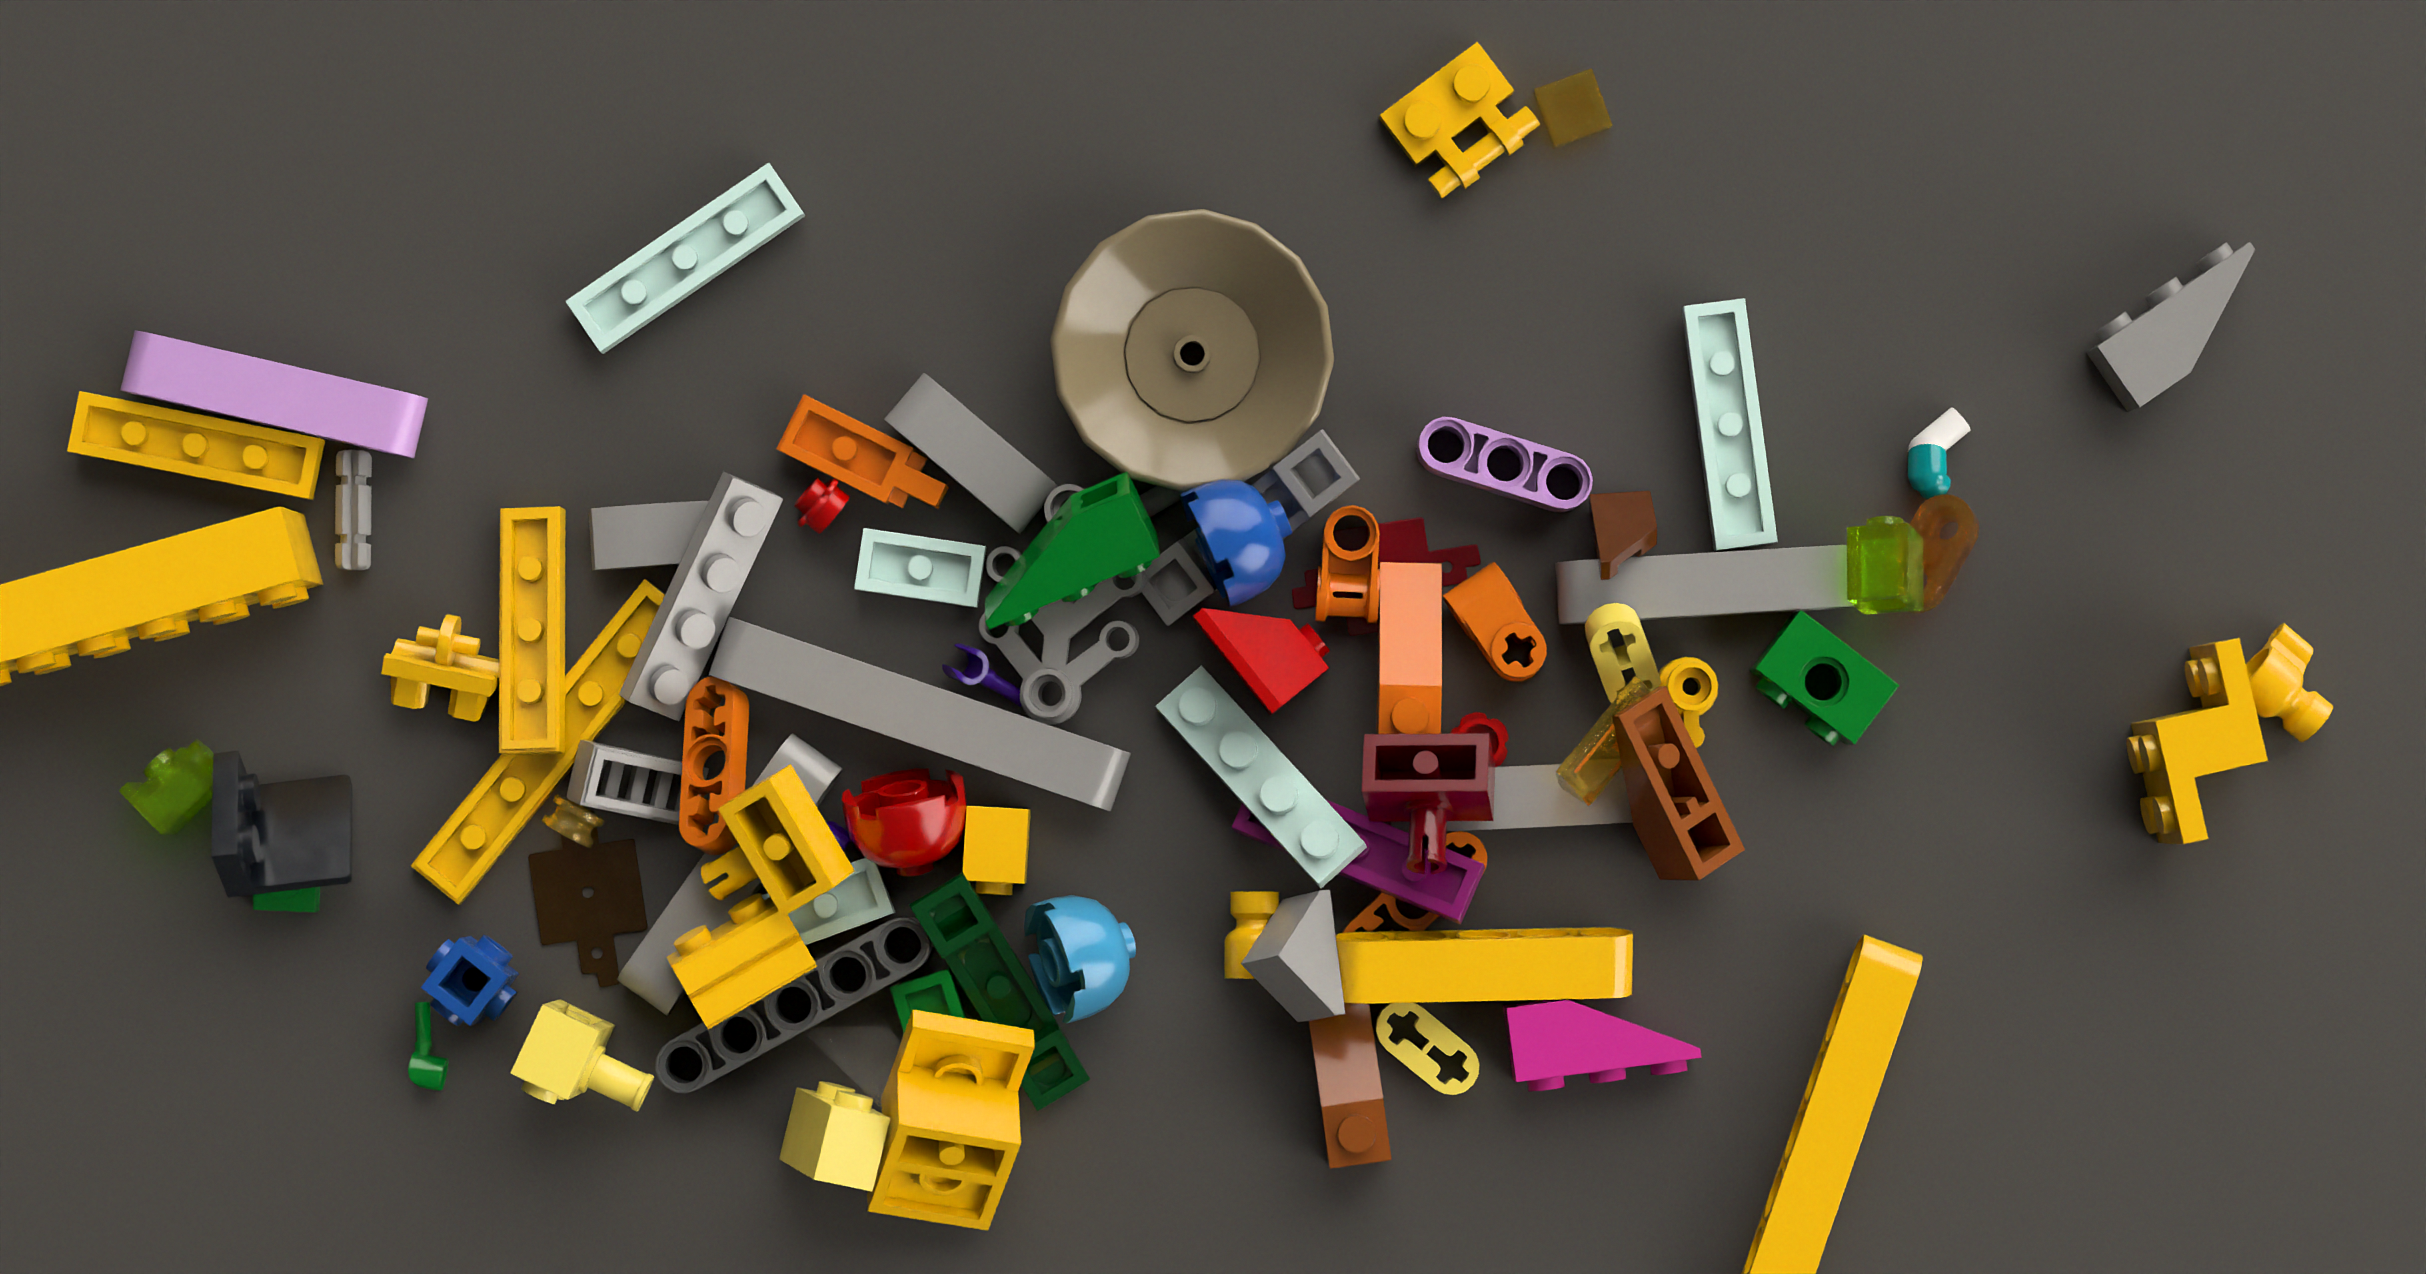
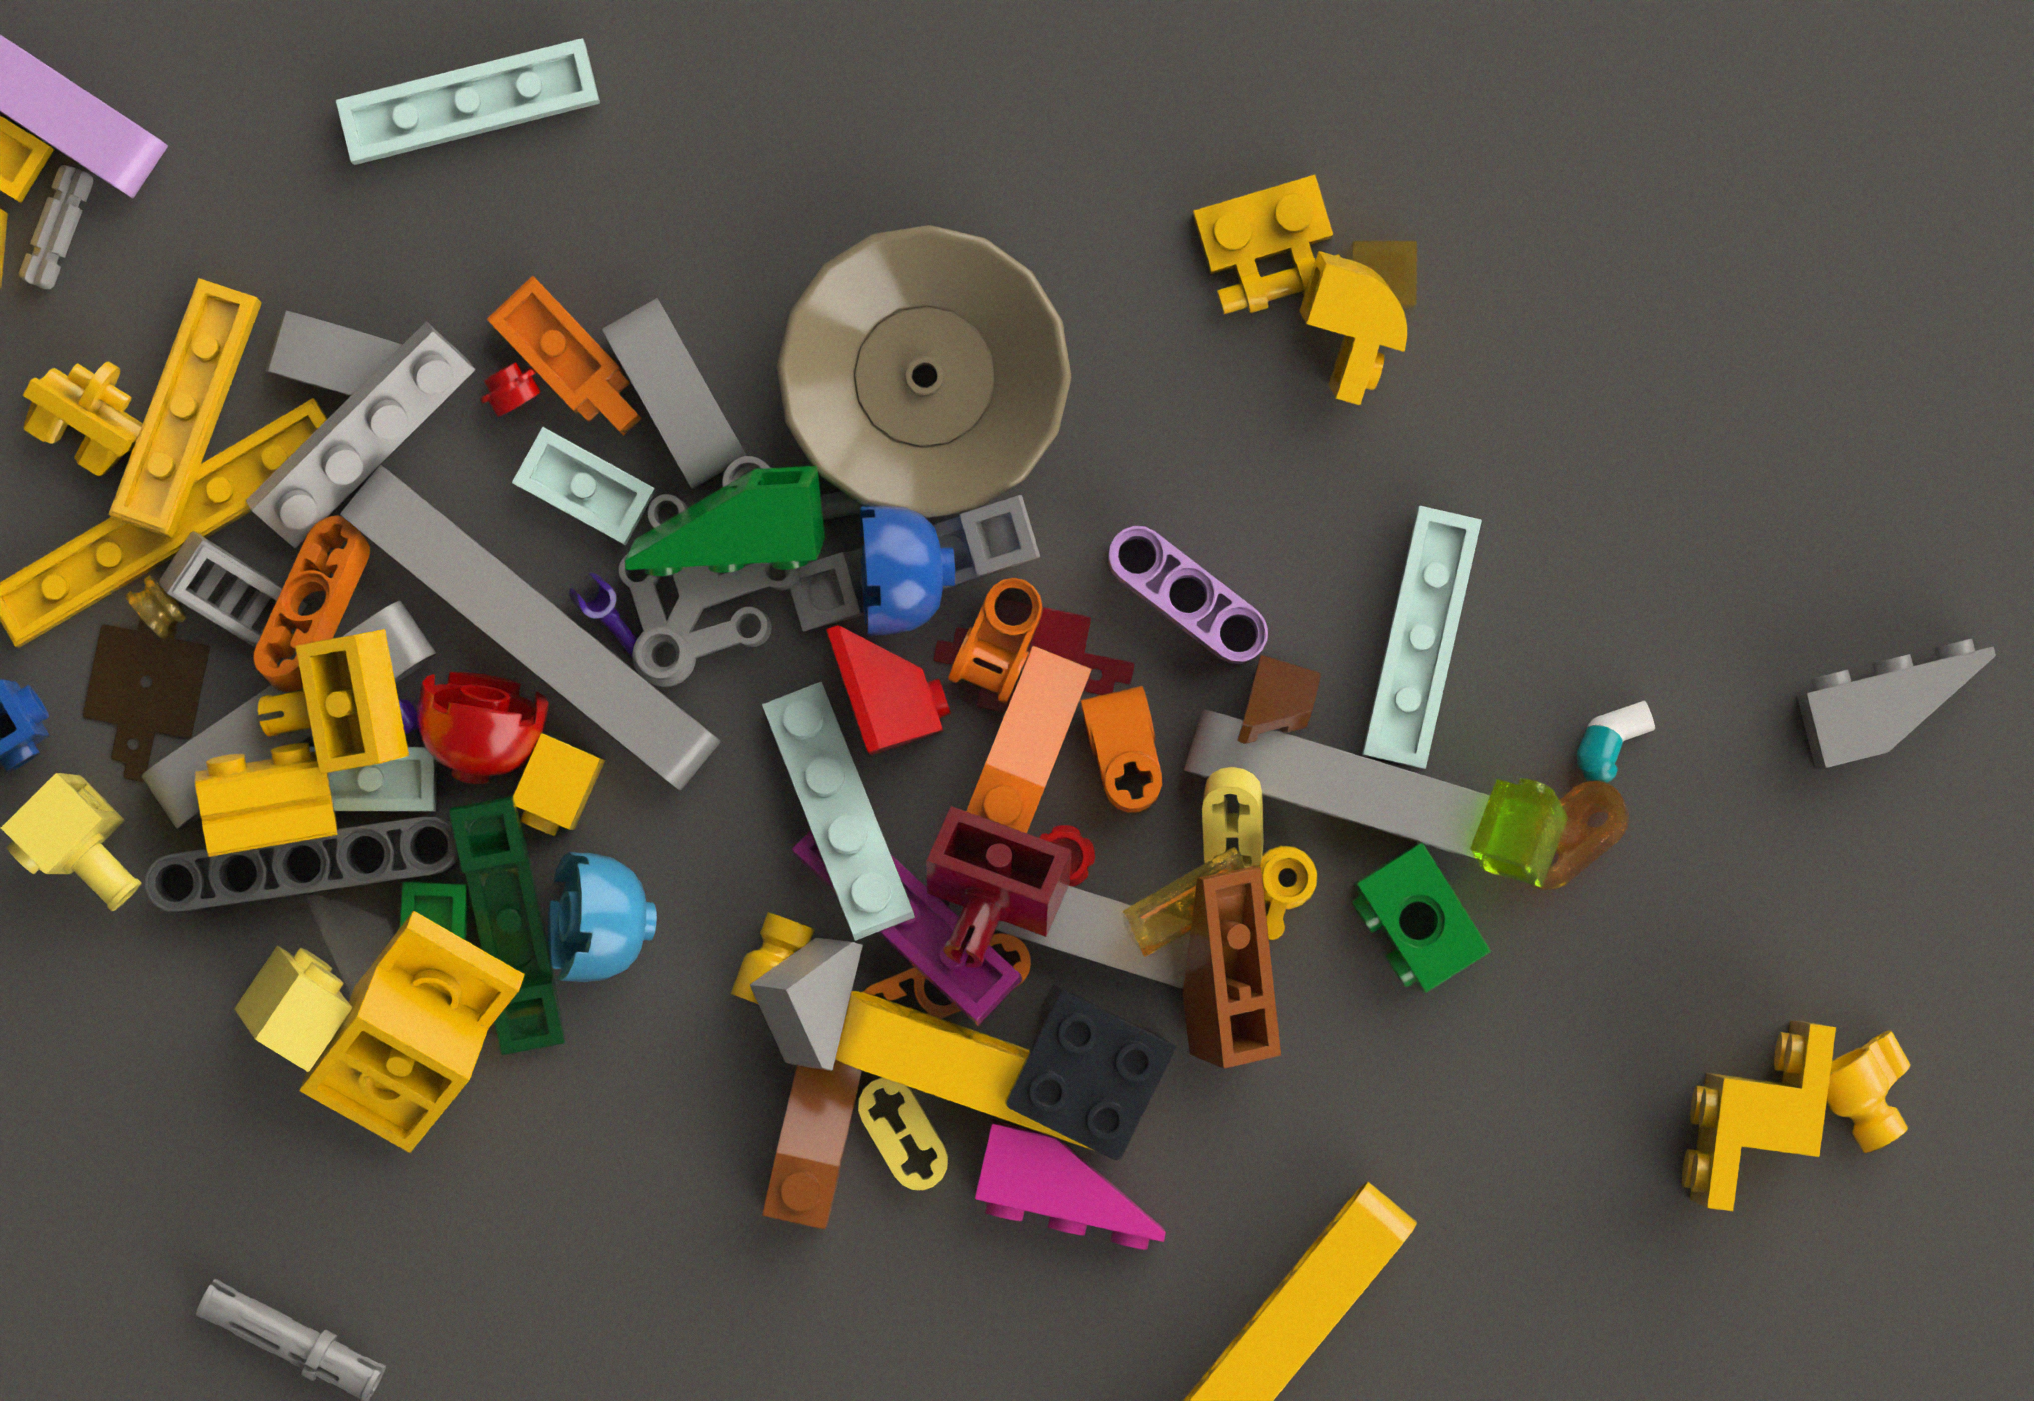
camera: 20 degrees right, 0 degrees up
none -> black bracket [1005,984,1177,1160]
none -> yellow brick [1299,251,1407,405]

